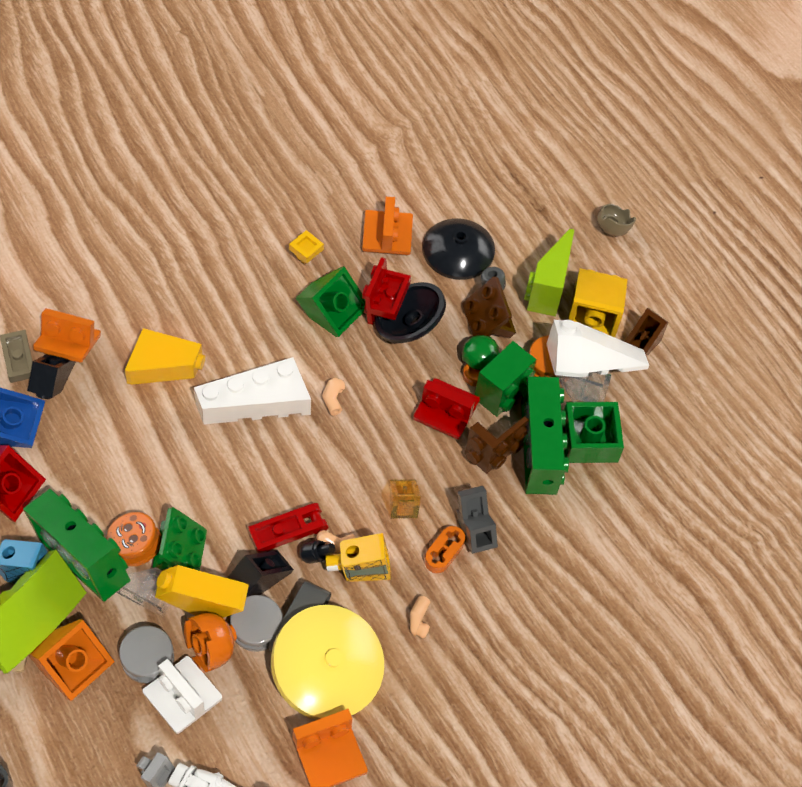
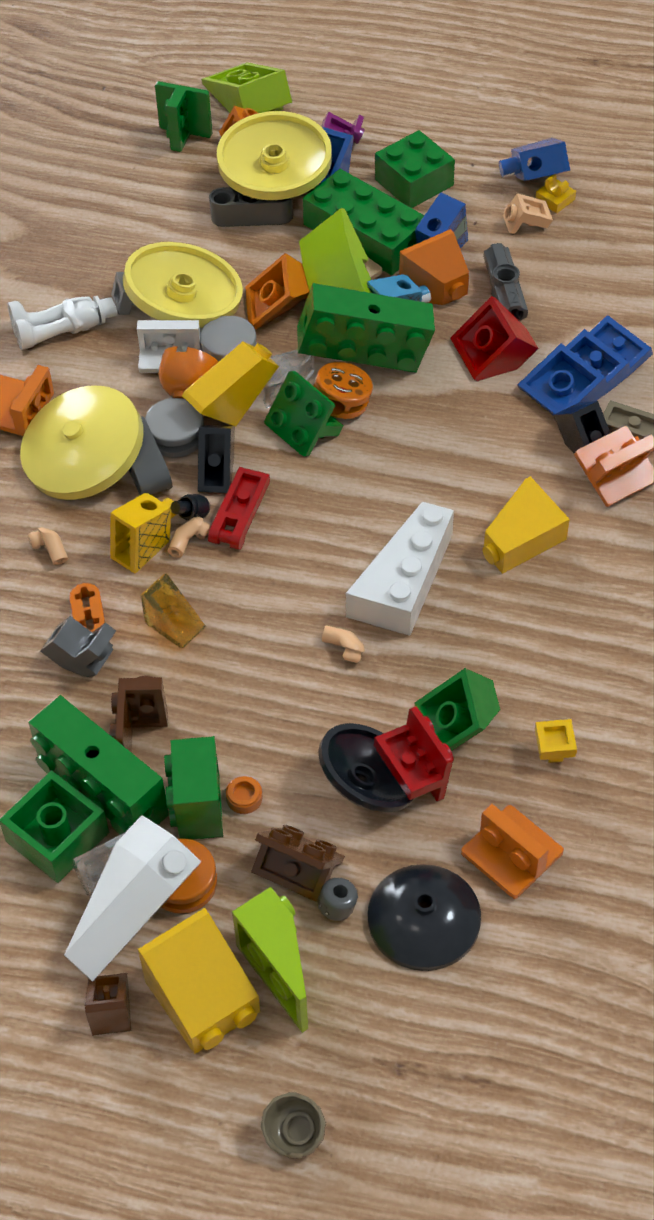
camera: 140 degrees right, 5 degrees down
red bracket [413,378,480,439] -> none
green hair [462,335,500,371] -> none
none -> light yellow dish [123,242,243,328]

